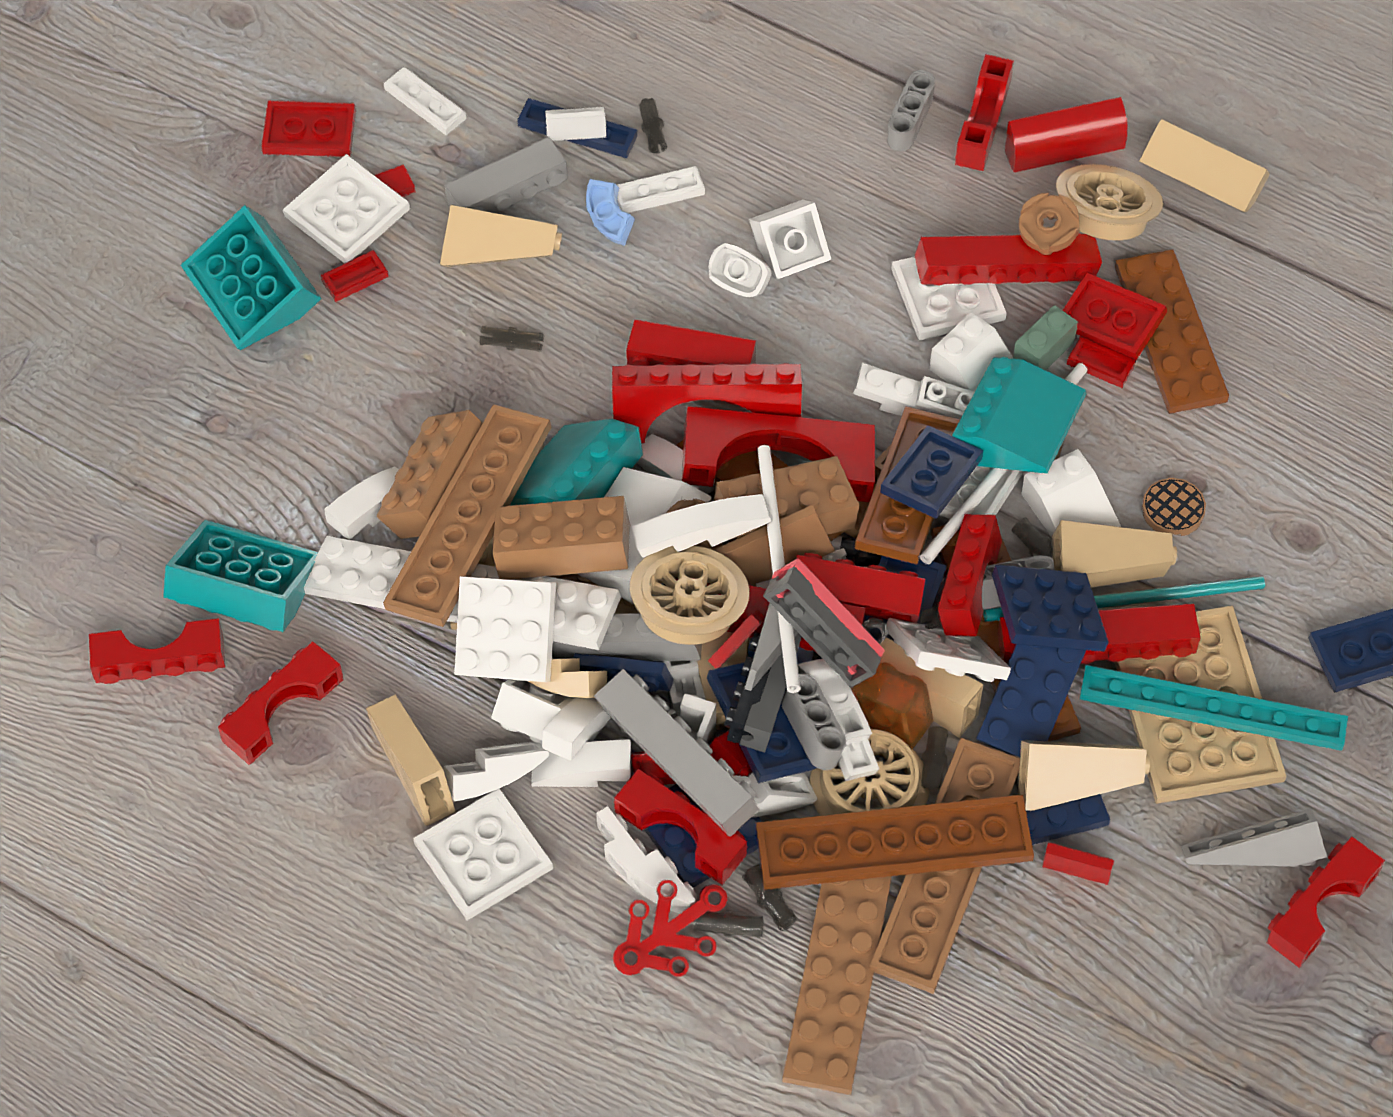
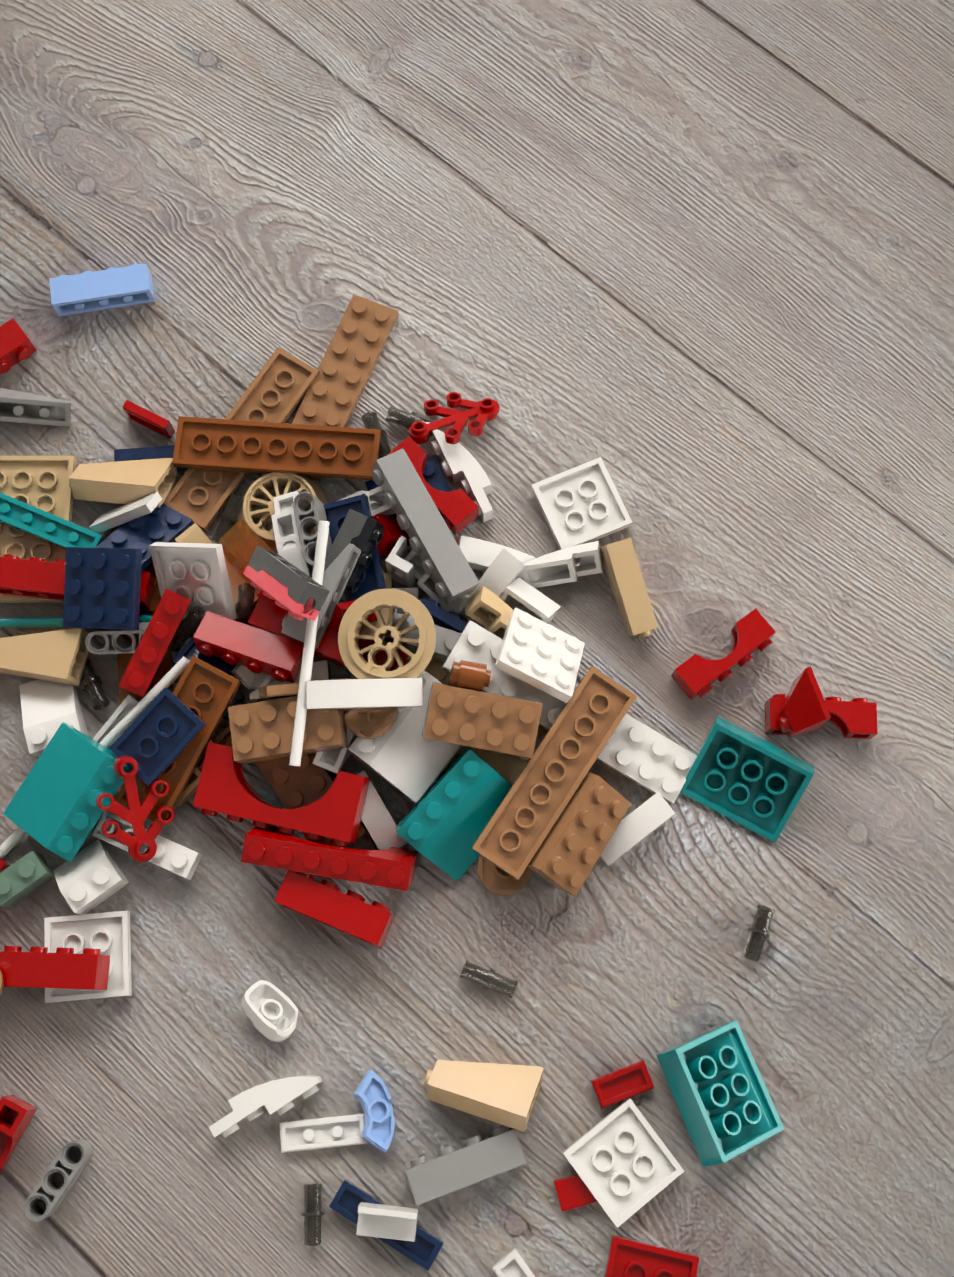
camera: 170 degrees left, 15 degrees up
white slope [749,200,831,279] -> none
none -> light blue brick [49,264,155,317]
none -> white tile [89,492,162,534]
none -> red plant [96,756,174,862]
none -> white slope [209,1076,322,1138]
none -> dark orange brick [450,660,491,691]
none -> clear smoke axle [743,905,775,962]
none -> red slope [778,666,831,739]

